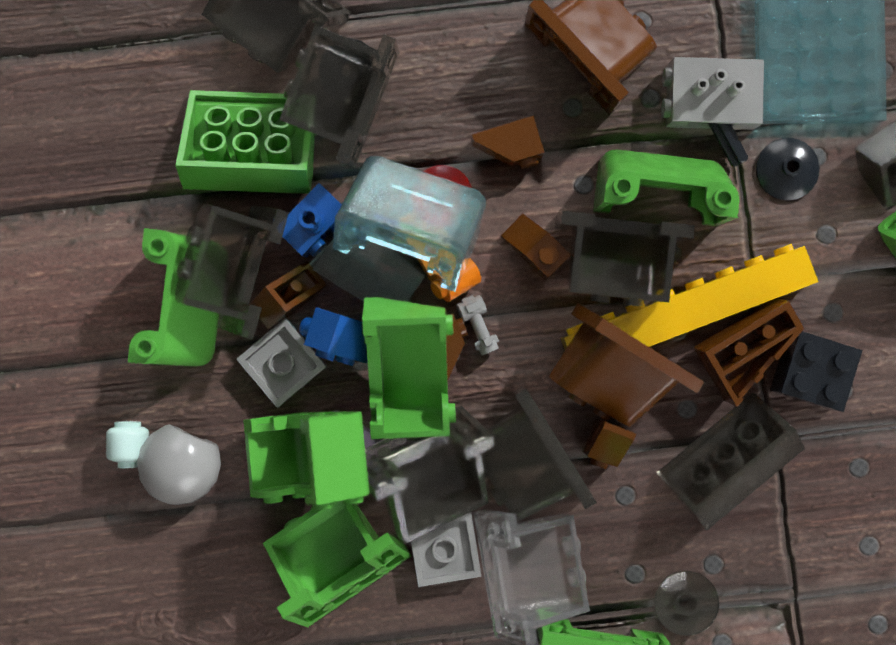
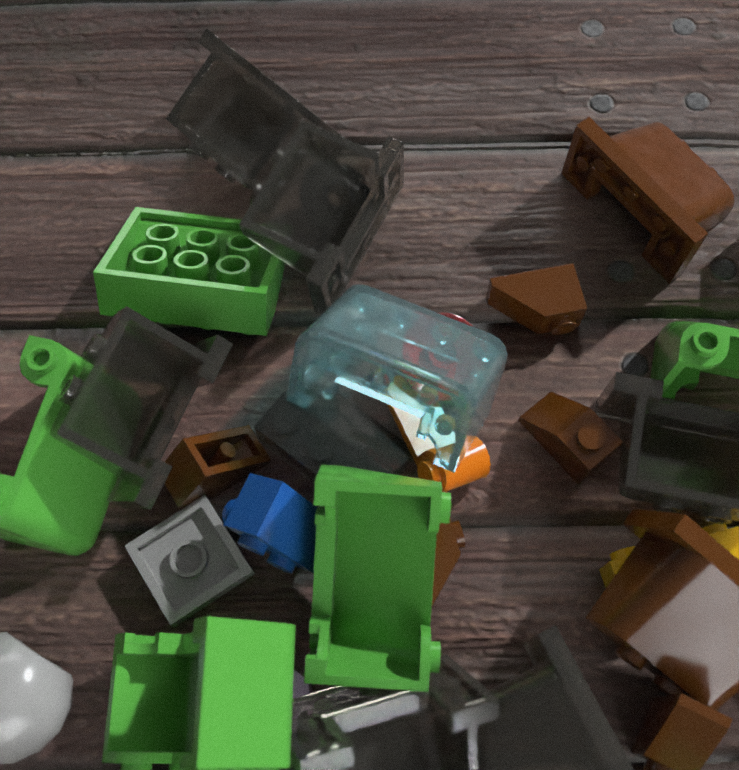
camera: 10 degrees right, 20 degrees down
blue brick [274,183,350,258] -> none
light grey bar [456,295,499,356] -> none

